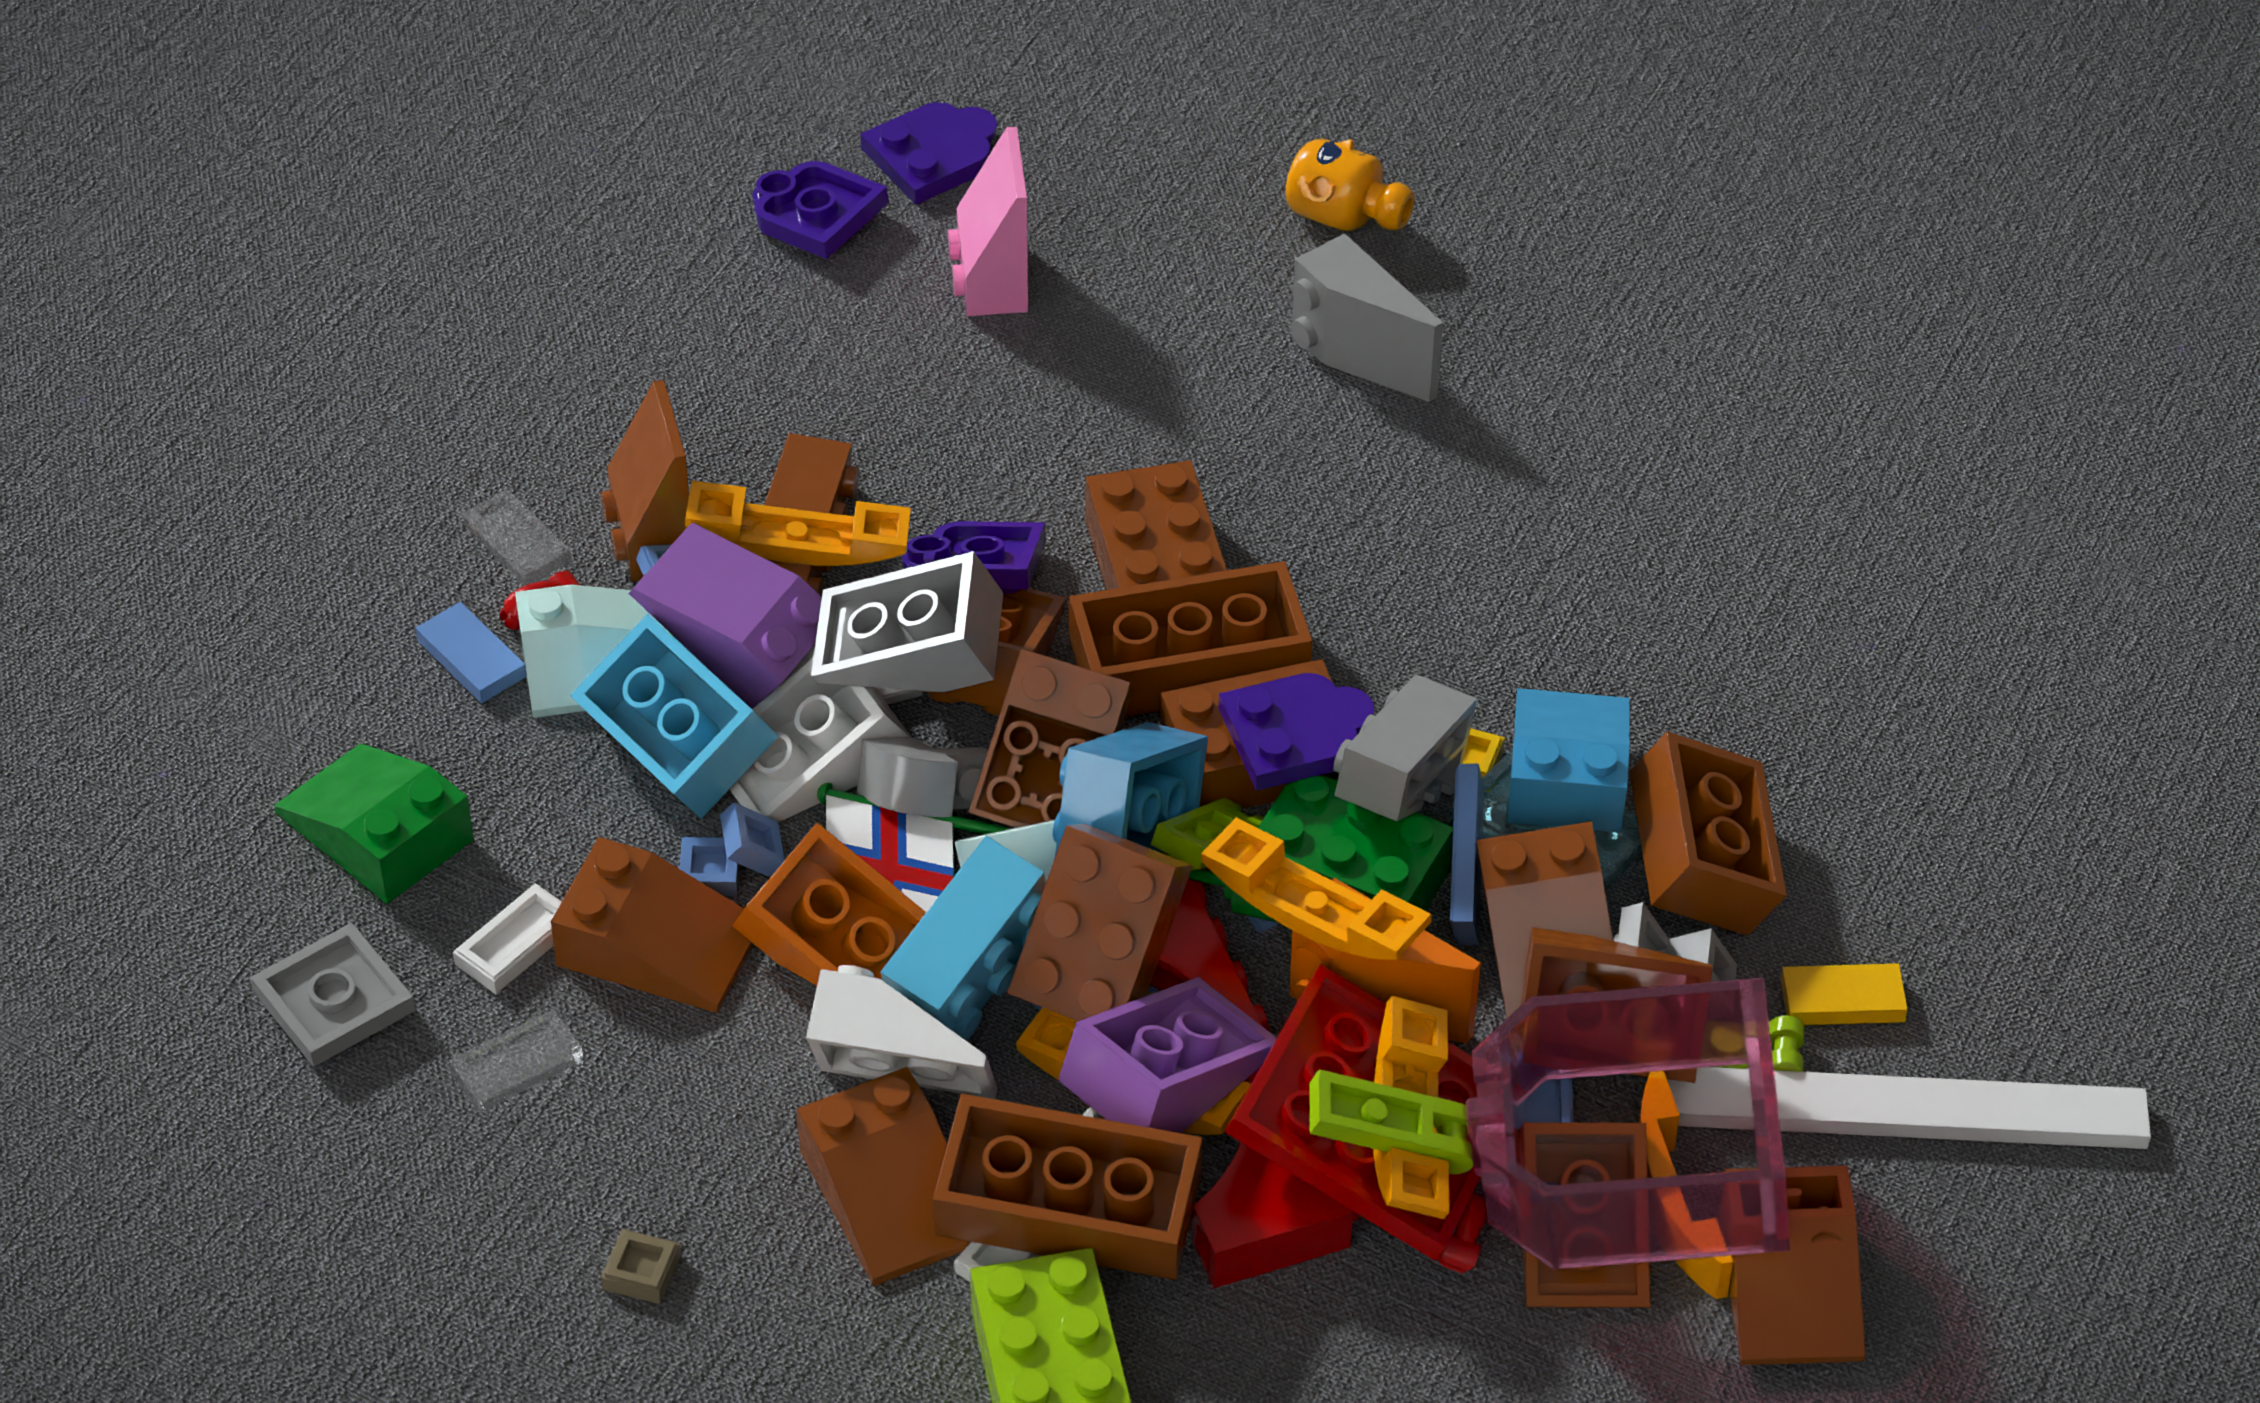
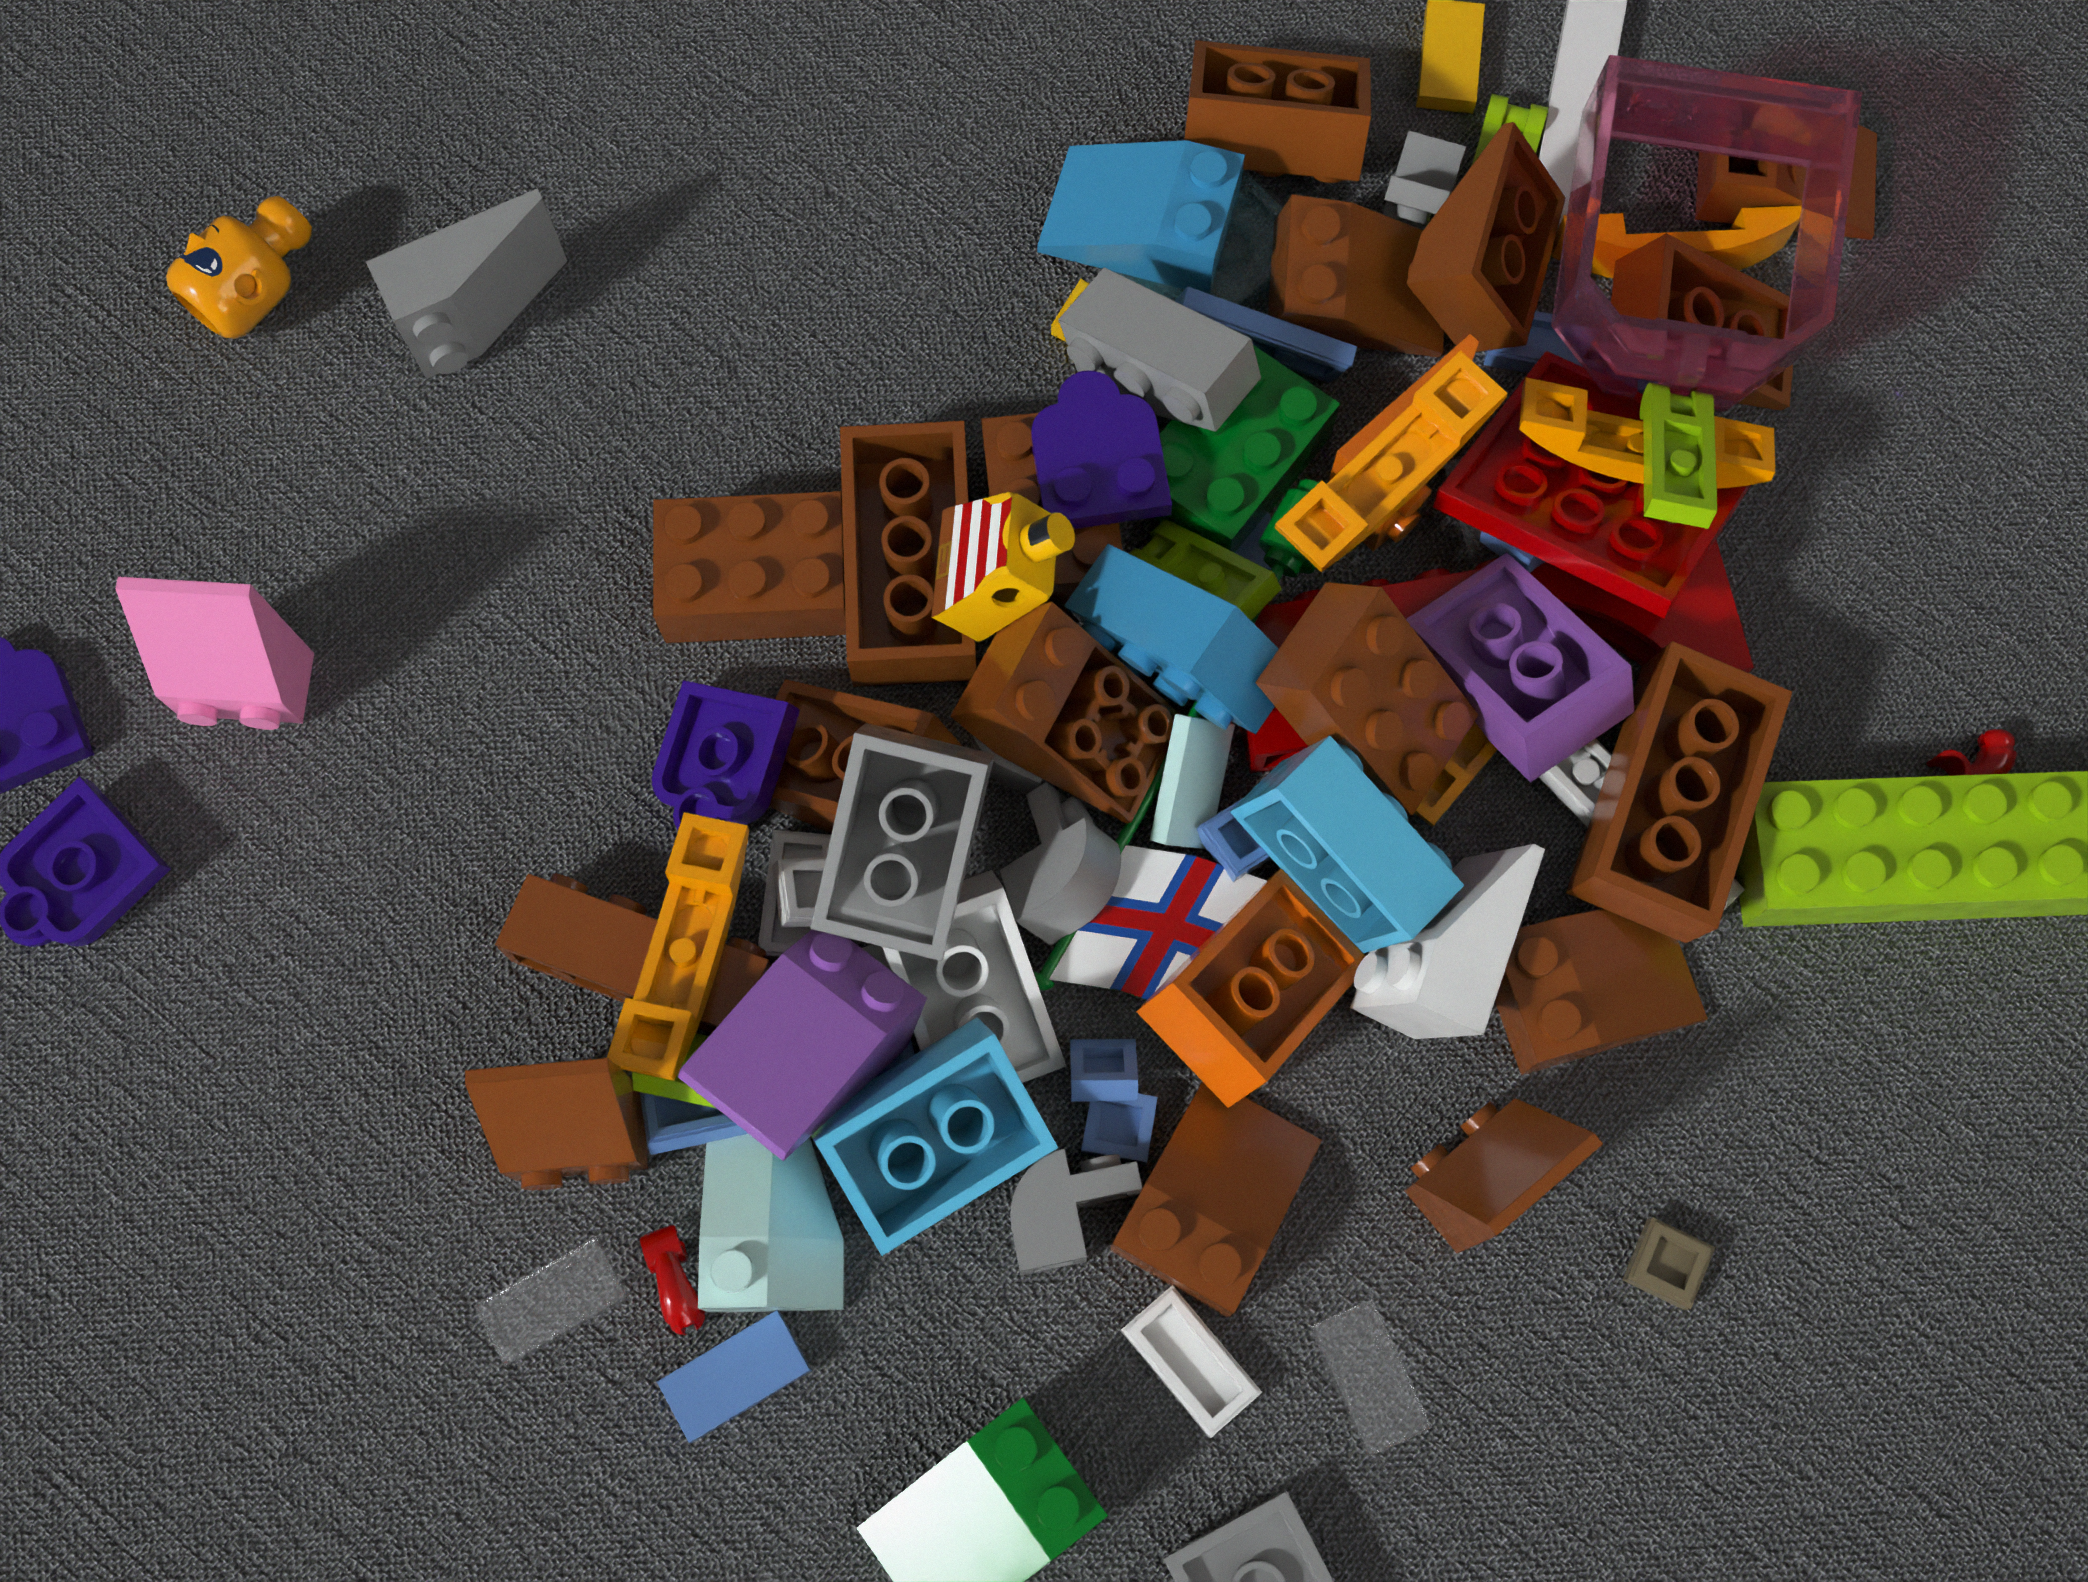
camera: 80 degrees left, 25 degrees up
none -> torso [931,492,1075,642]
none -> light grey brick [1010,1148,1142,1276]
none -> dark orange slope [1404,1098,1603,1254]

